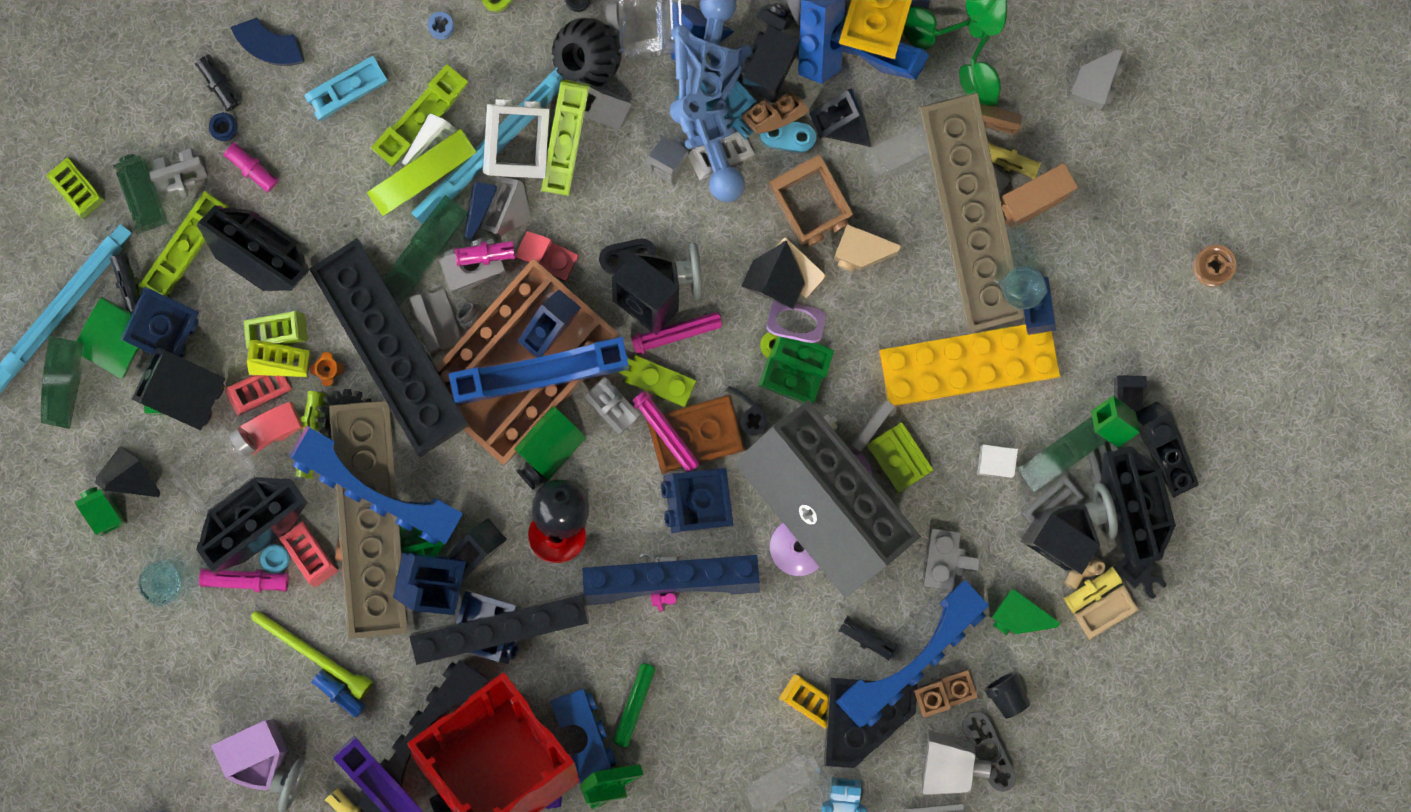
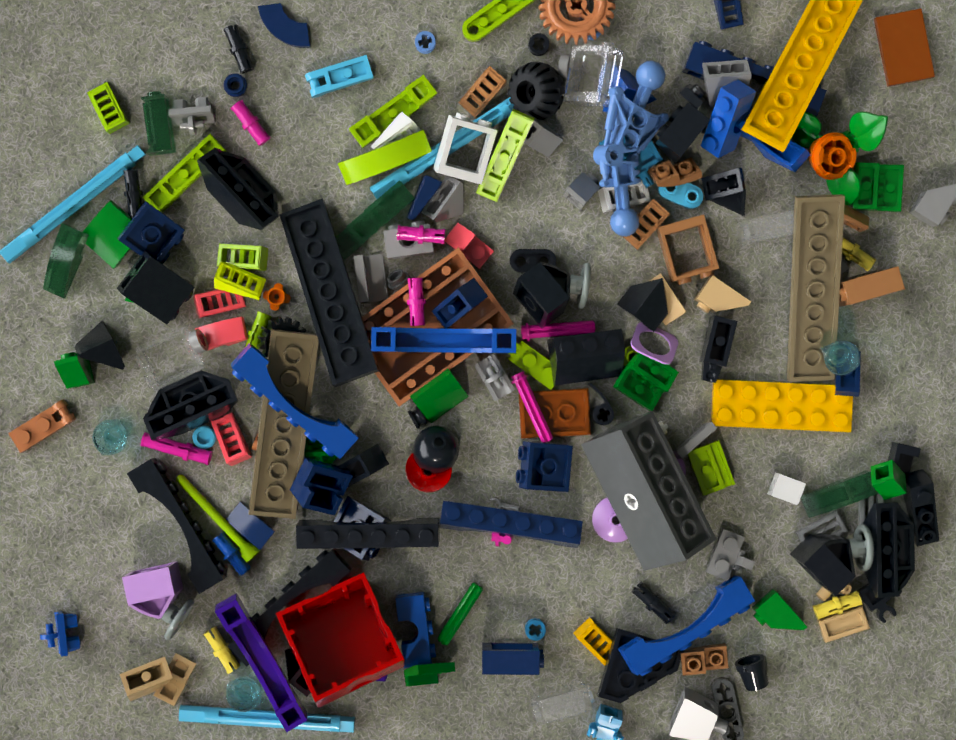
camera: 10 degrees right, 5 degrees up
none -> nougat plate [8,399,76,453]
none -> black arch [127,458,227,594]
none -> dark blue slope [226,501,276,550]
none -> dark pink pin [407,277,426,326]
none -> medium nougat slope [458,66,507,119]
none -> dark blue window [482,642,544,675]
none -> dark azure bush [525,618,546,641]
none -> black slope [547,329,625,386]
none -> medium nougat slope [623,199,670,250]
none -> black hinge [699,315,738,383]
none -> orange cone [808,132,856,180]
none -> green slope [853,163,904,212]

